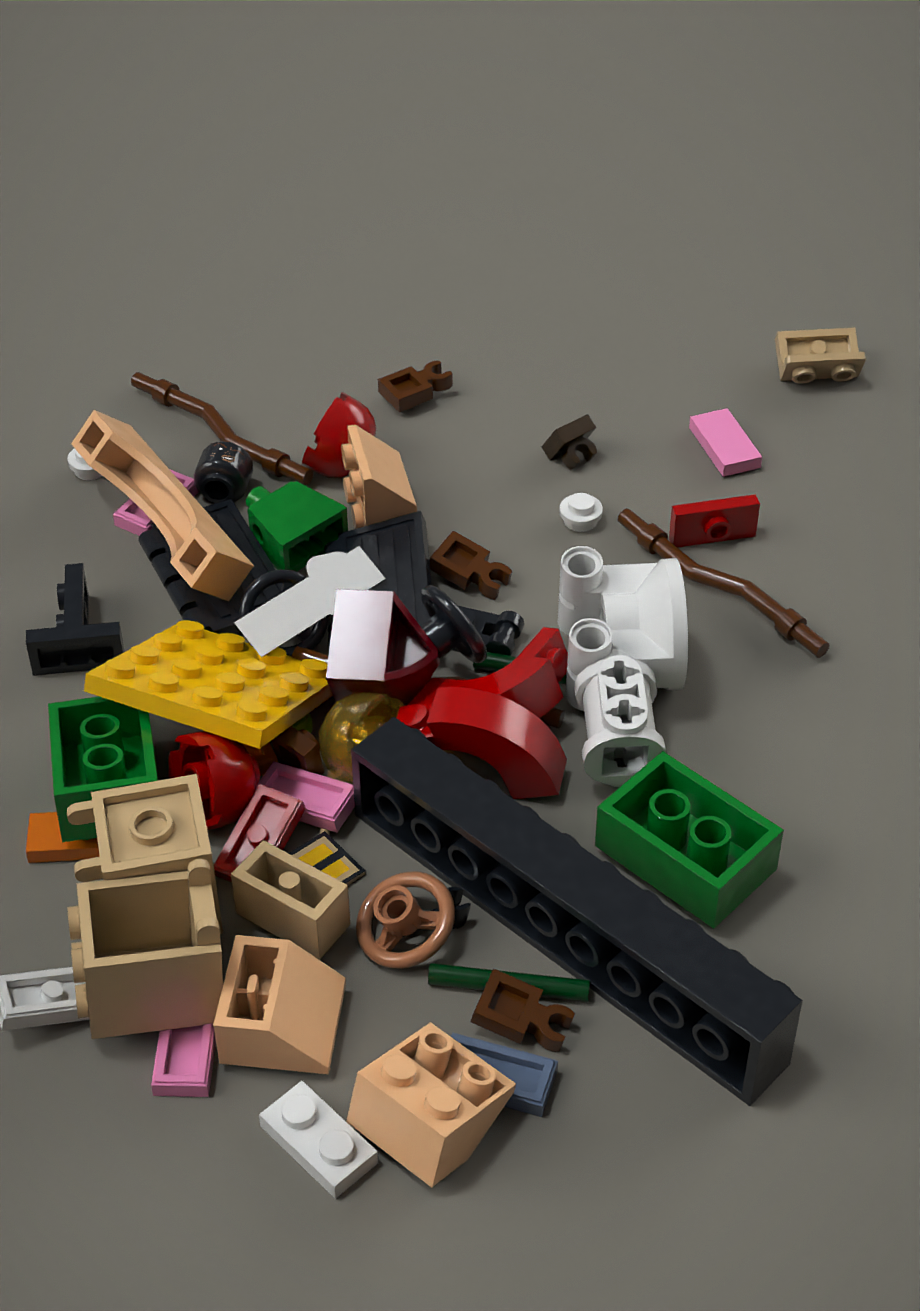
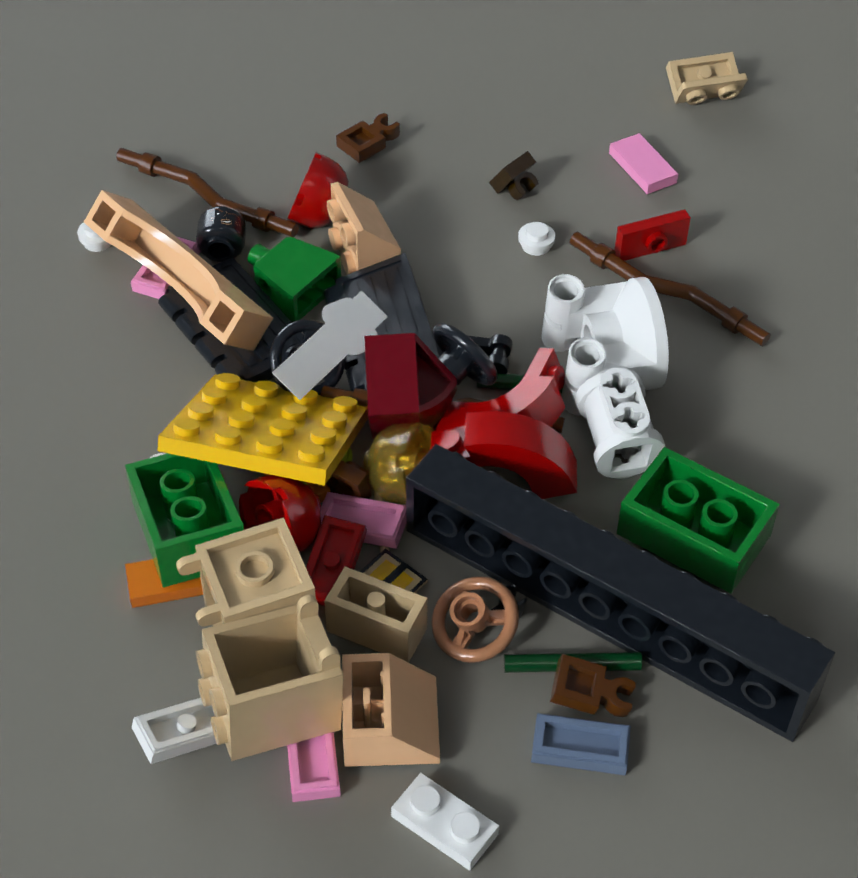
camera: 10 degrees left, 5 degrees up
black bracket [26,563,125,676] -> none
light nougat slope [346,1022,516,1188] -> none
reddish brown plate [430,530,512,600] -> none

